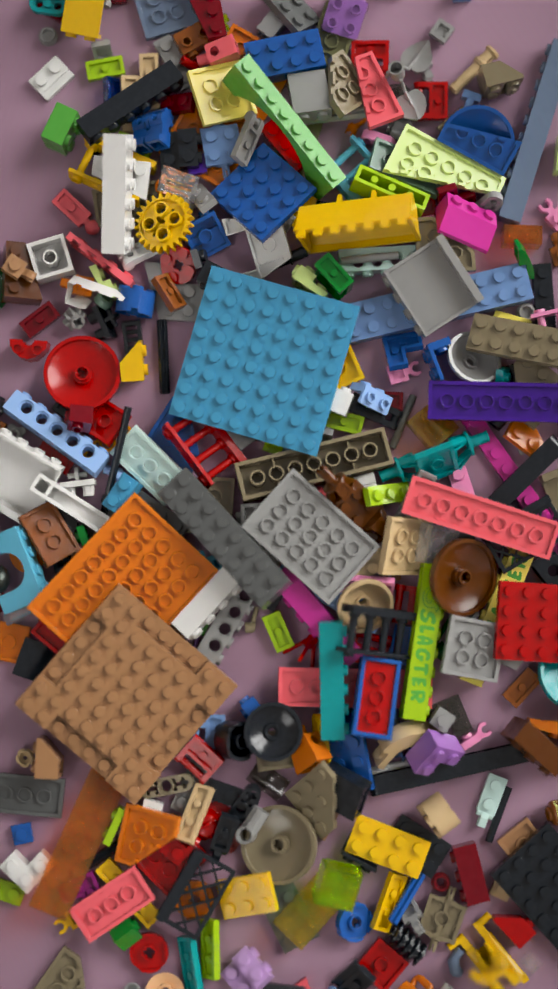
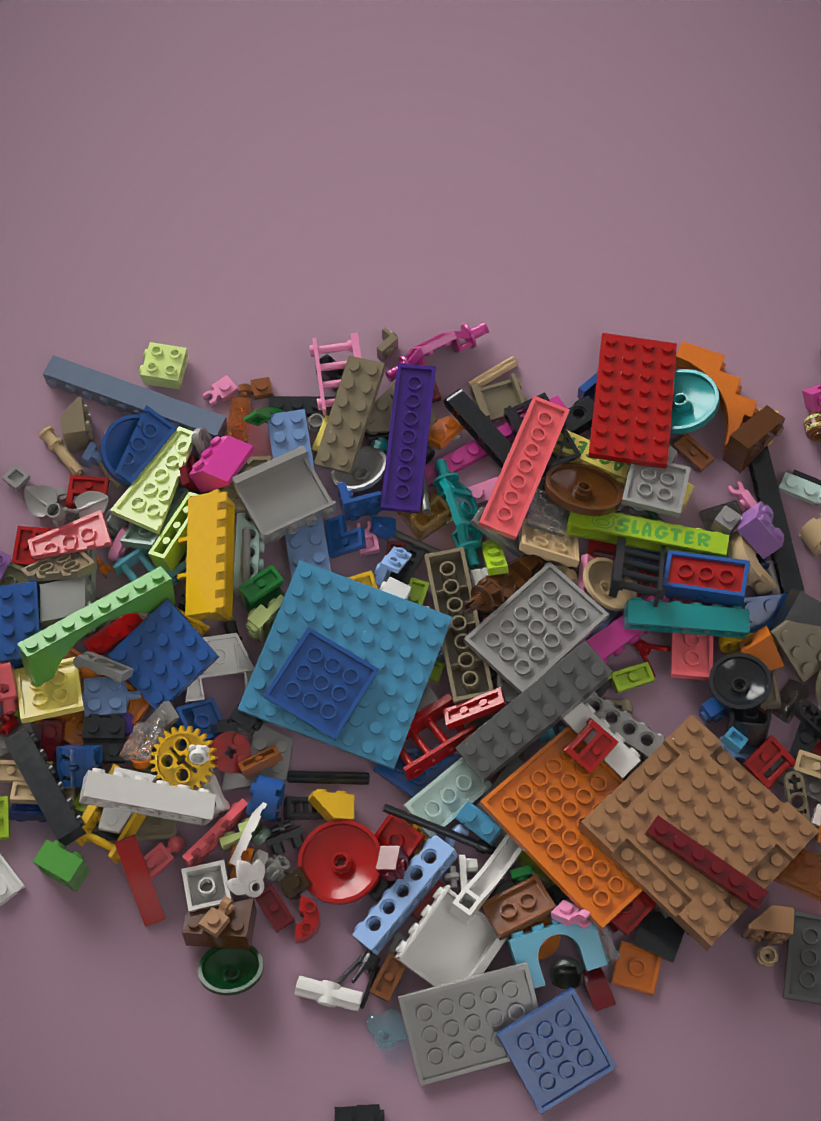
camera: 80 degrees left, 20 degrees down
none -> red slope [114,834,166,927]
none -> white plate [188,745,210,764]
none -> white plate [226,859,265,898]
none -> blue plate [263,627,379,741]
none -> dark brown bracket [279,867,313,900]
none -> blue slope [371,516,396,540]
none -> dark grey bar [421,473,431,515]
none -> red plate [443,687,506,730]
none -> bright pink plate [551,900,591,929]
none -> red plate [562,718,619,775]
none -> dark red plate [645,815,768,912]
none -> dark azure plate [720,726,749,754]

